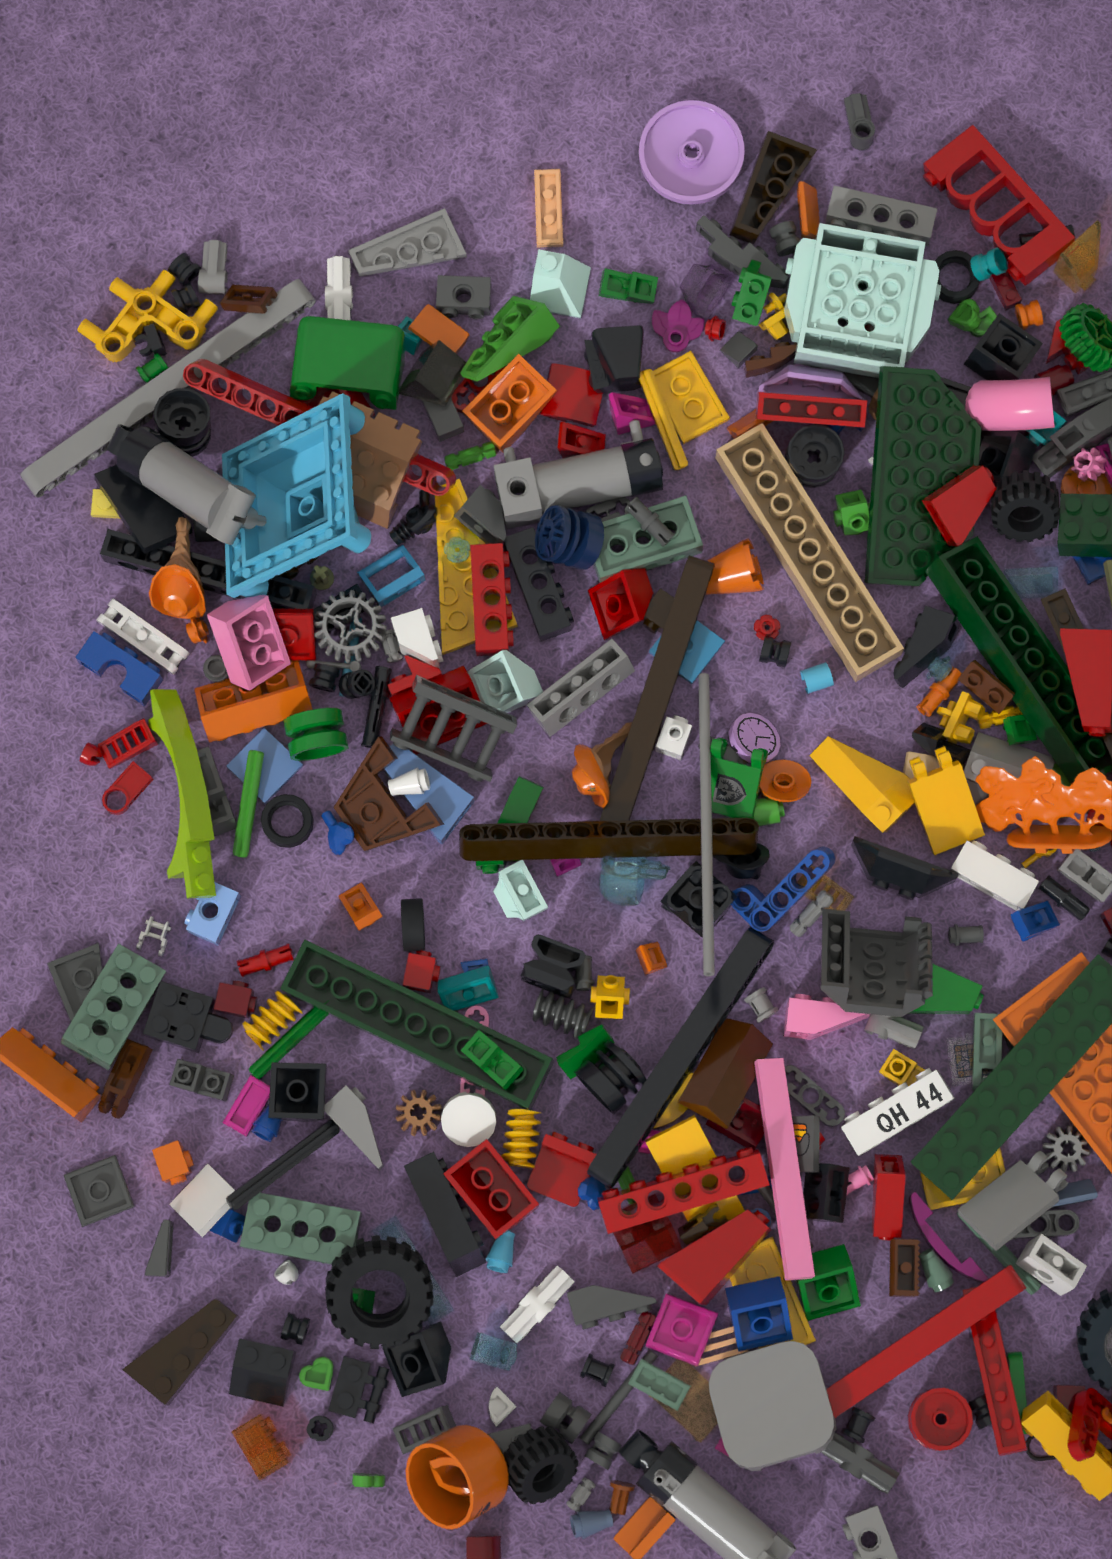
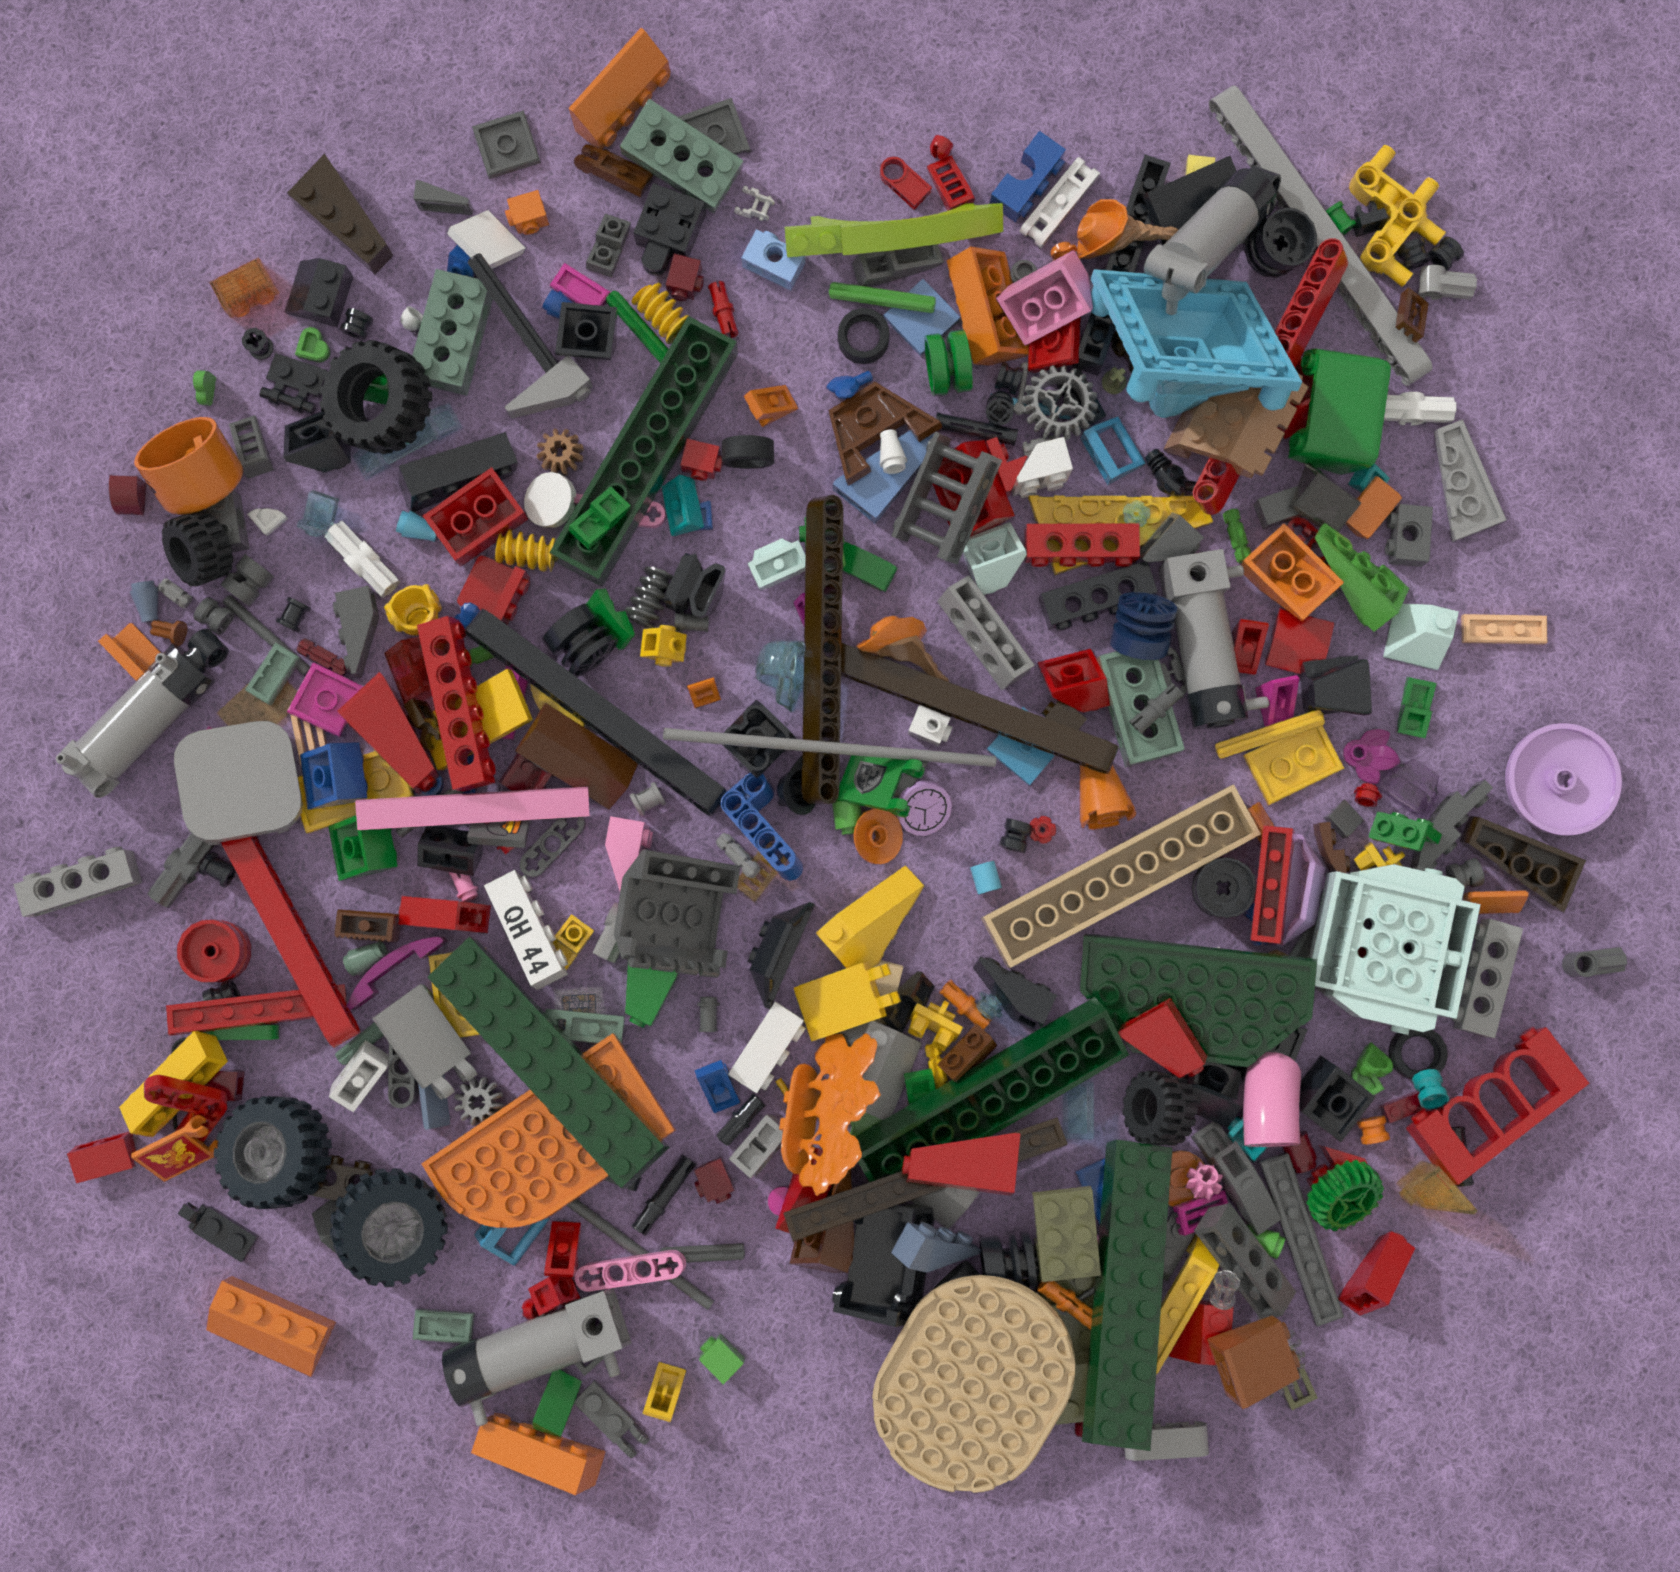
camera: 85 degrees right, 5 degrees up
bright green brick [833,490,870,536] -> none
none -> yellow hair [384,584,442,636]

